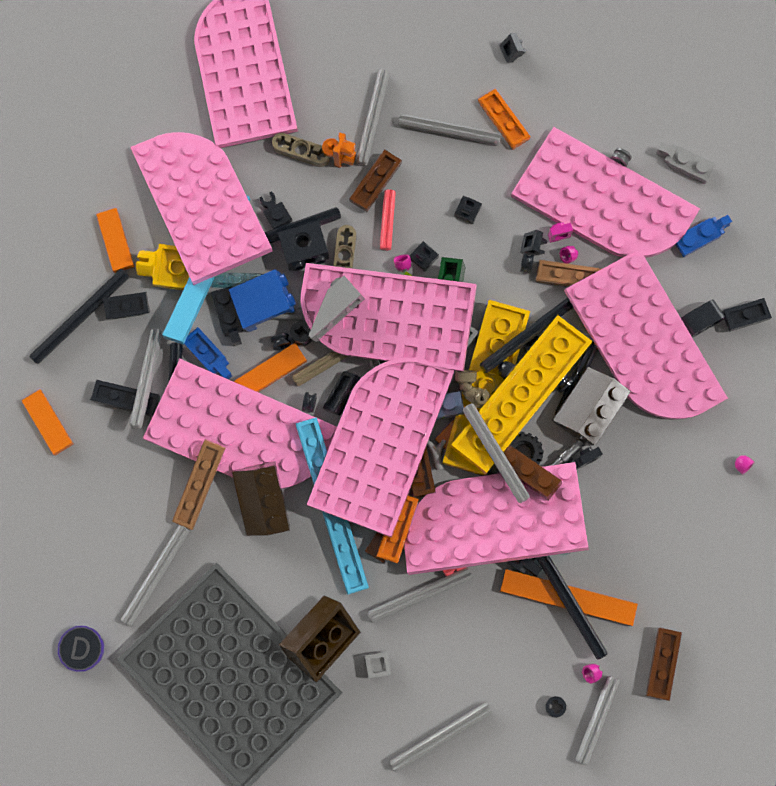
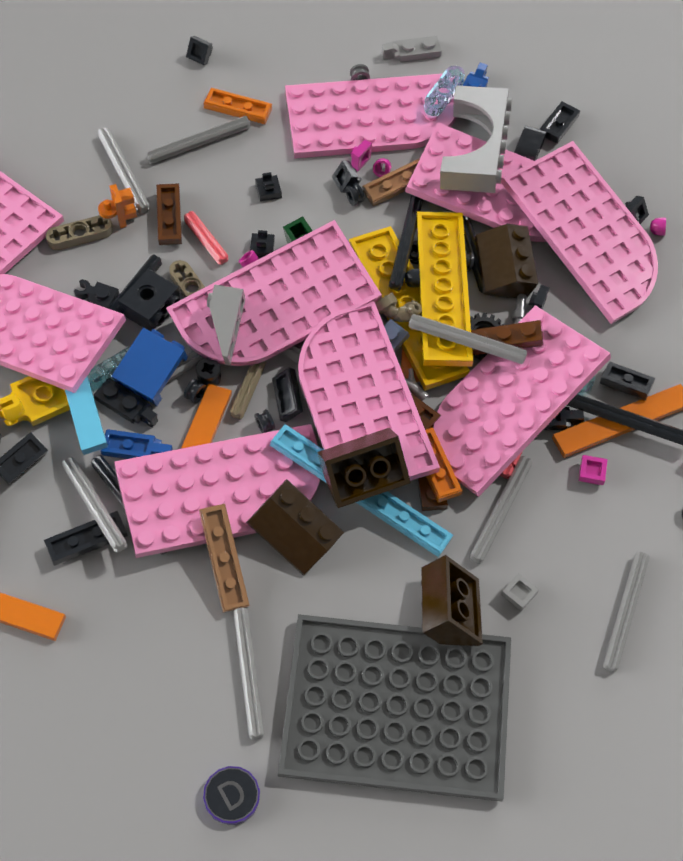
camera: 45 degrees left, 15 degrees down
none -> dark brown slope [317,427,411,508]
none -> clear light blue beam [424,66,465,116]
none -> light grey arch [440,86,512,193]
none -> bright pink plate [501,141,658,324]
none -> dark pink plate [578,455,608,485]
none -> black plate [600,361,655,401]
none -> black tile [625,196,649,224]

